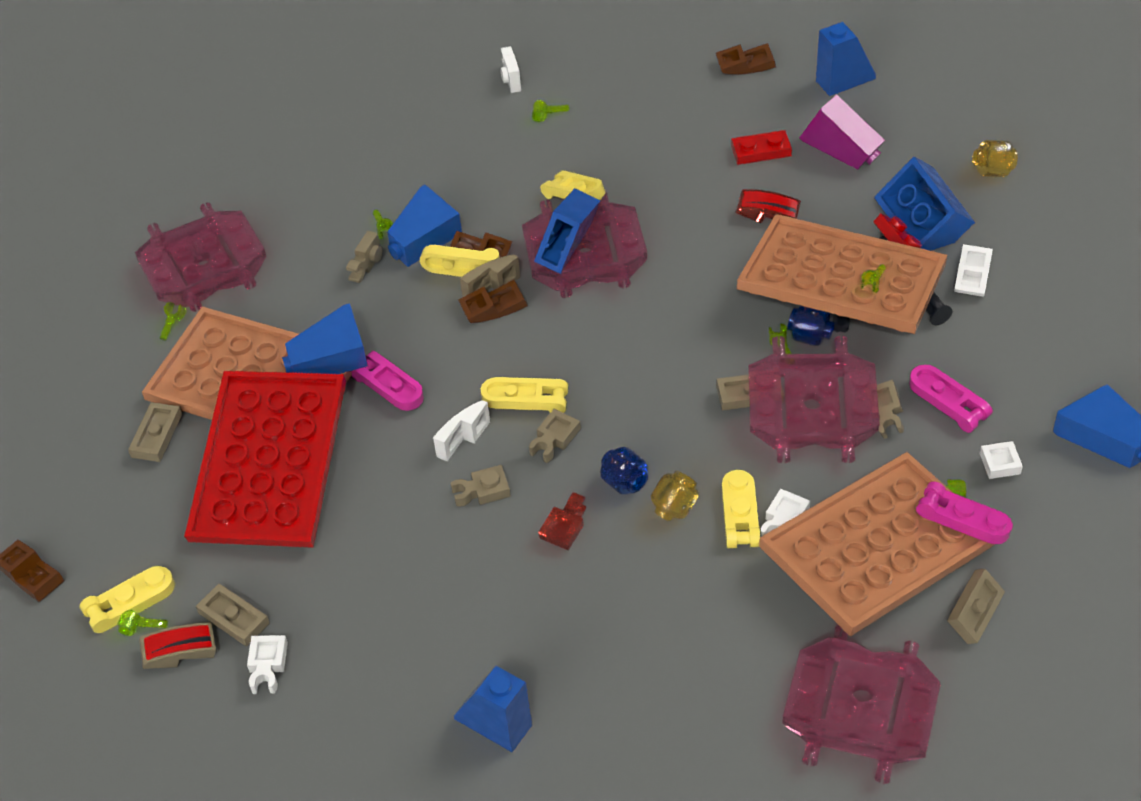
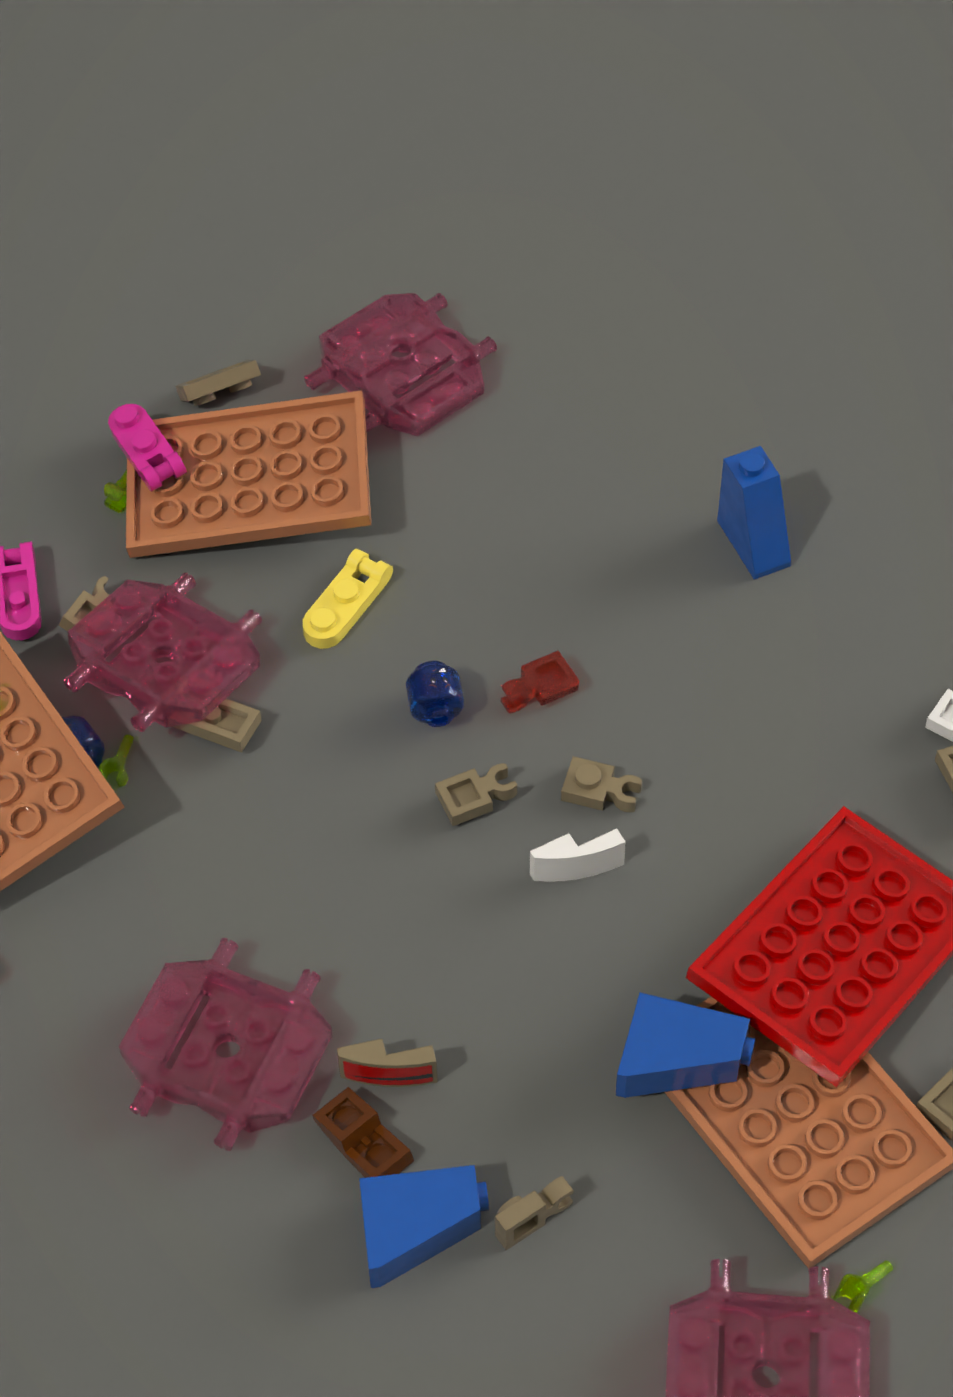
camera: 150 degrees left, 5 degrees up
dark pink plate [351,351,424,411] -> none
clear neon green hand [372,209,393,239] -> none
light yellow plate [419,245,500,277] -> none
reddish brown slope [458,280,528,323] -> none
light yellow plate [480,377,569,413] -> none
clear neon green hand [532,100,569,122] -> none
blue slope [534,188,601,274] -> none
light yellow plate [540,170,606,200] -> none
clear yellow head [650,470,699,521] -> none
white plate [761,488,810,537] -> none
white plate [980,441,1023,479] -> none

